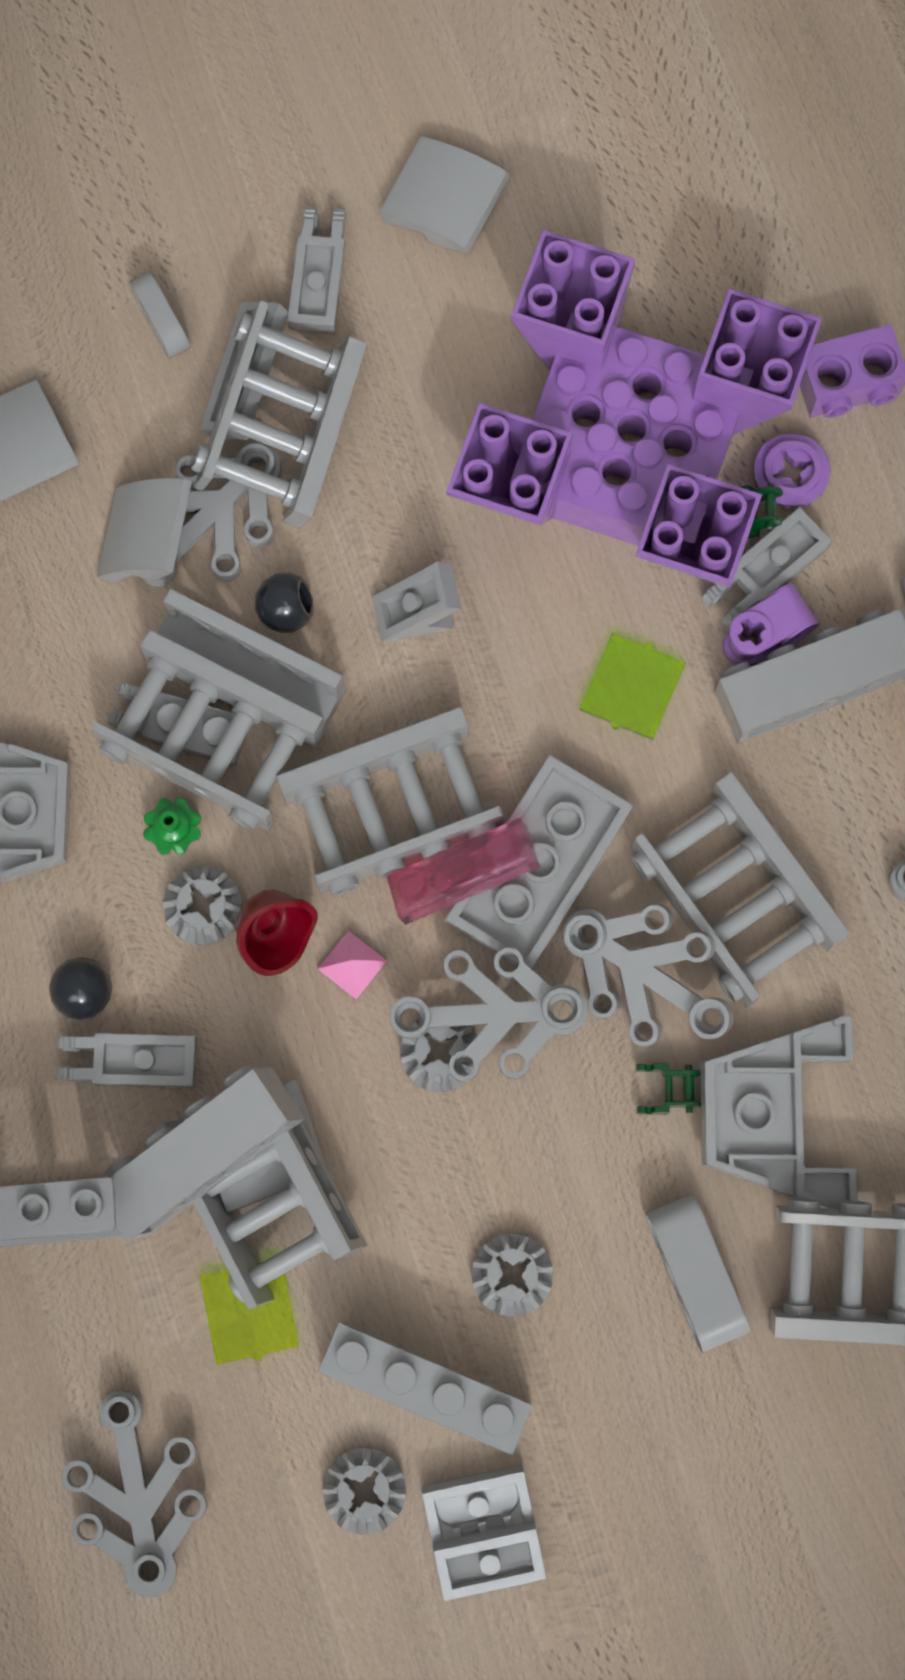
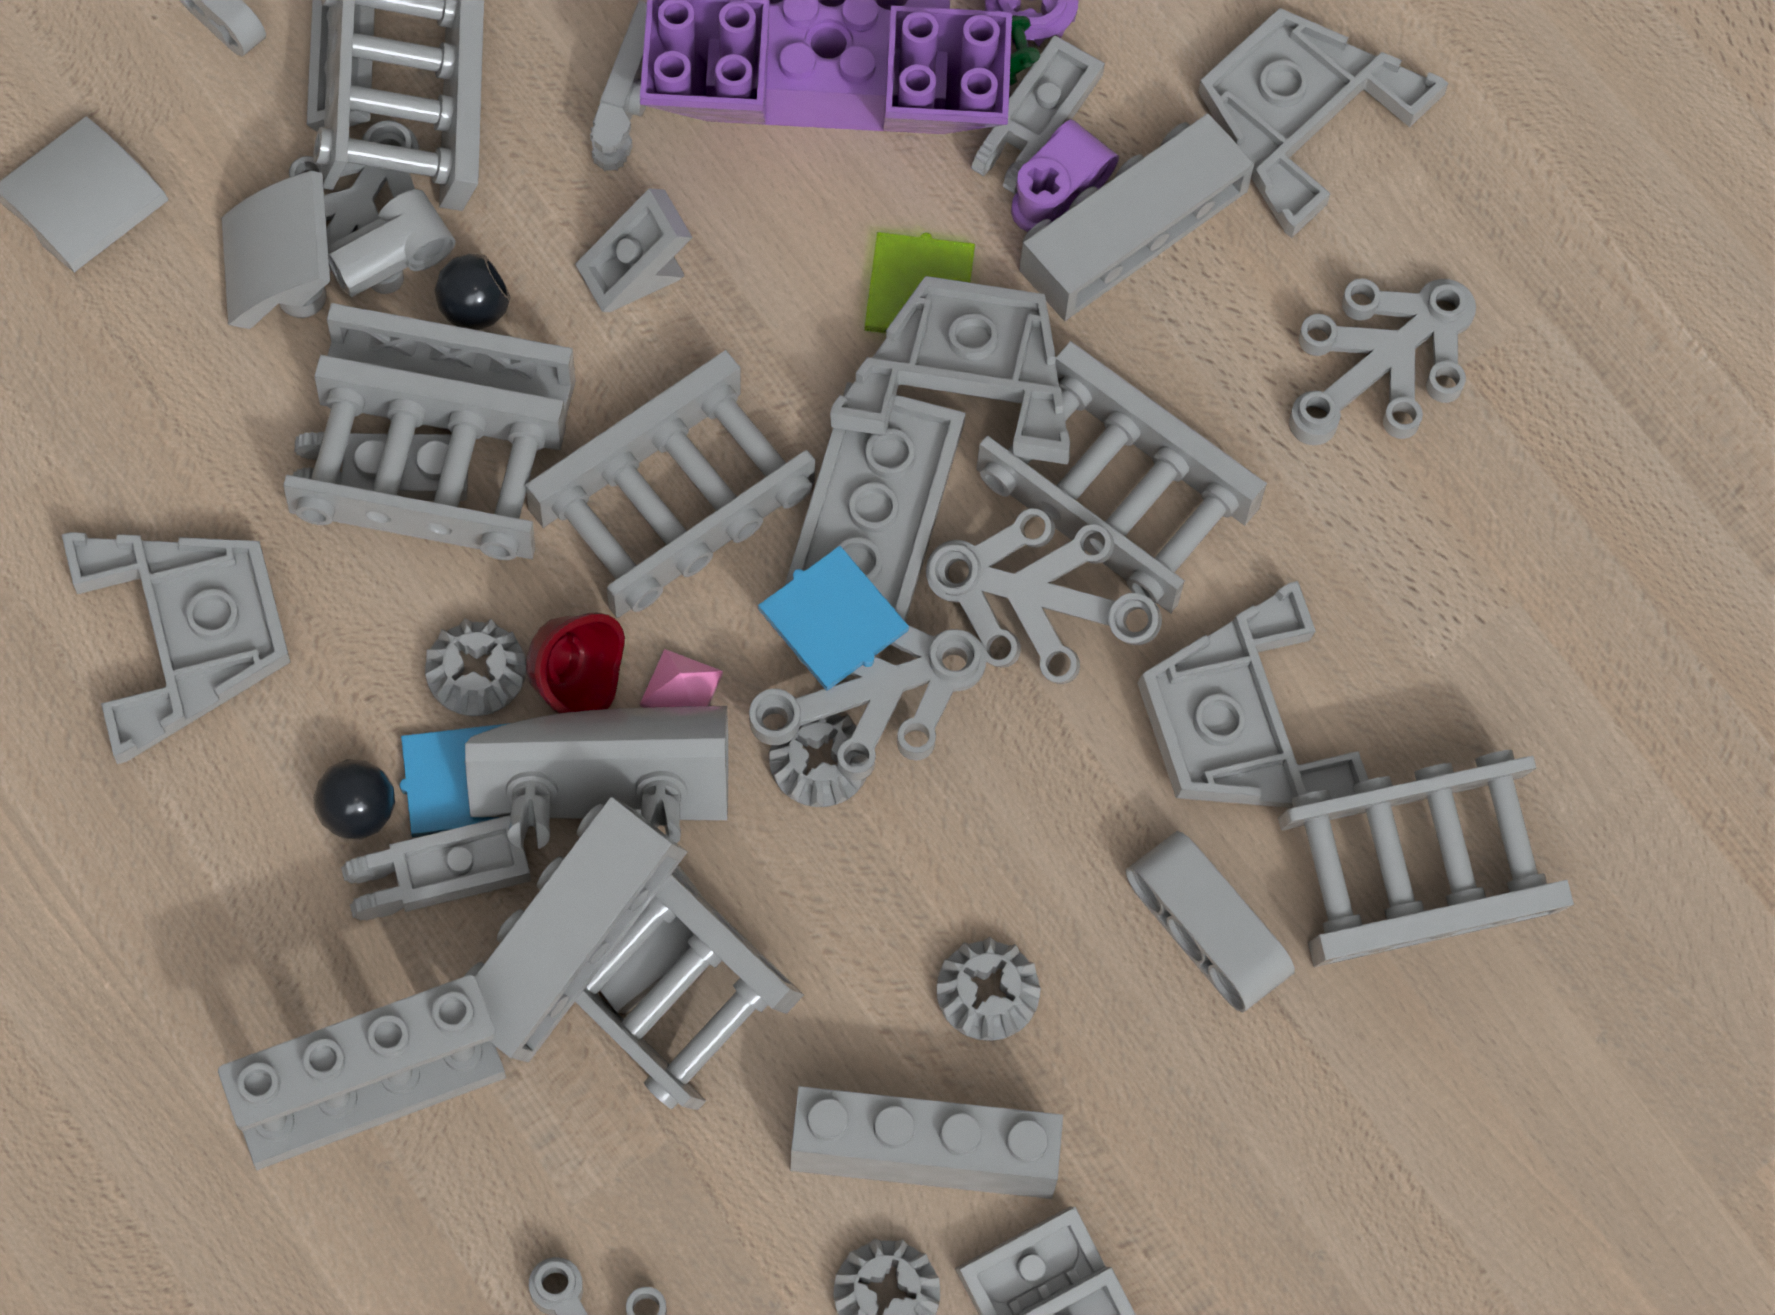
camera: 25 degrees left, 10 degrees down
green plant [143,798,201,855] -> none
clear neon green piece [199,1262,300,1365] -> none
clear pink plate [386,818,540,925] -> none
dark green piece [636,1063,701,1115] -> none
none -> light grey piece [328,189,456,298]
none -> dark azure piece [400,723,509,838]
none -> light grey piece [465,705,728,849]
none -> light grey hinge [590,0,647,172]
none -> dark azure piece [758,546,909,691]
none -> light grey wing [830,276,1070,465]

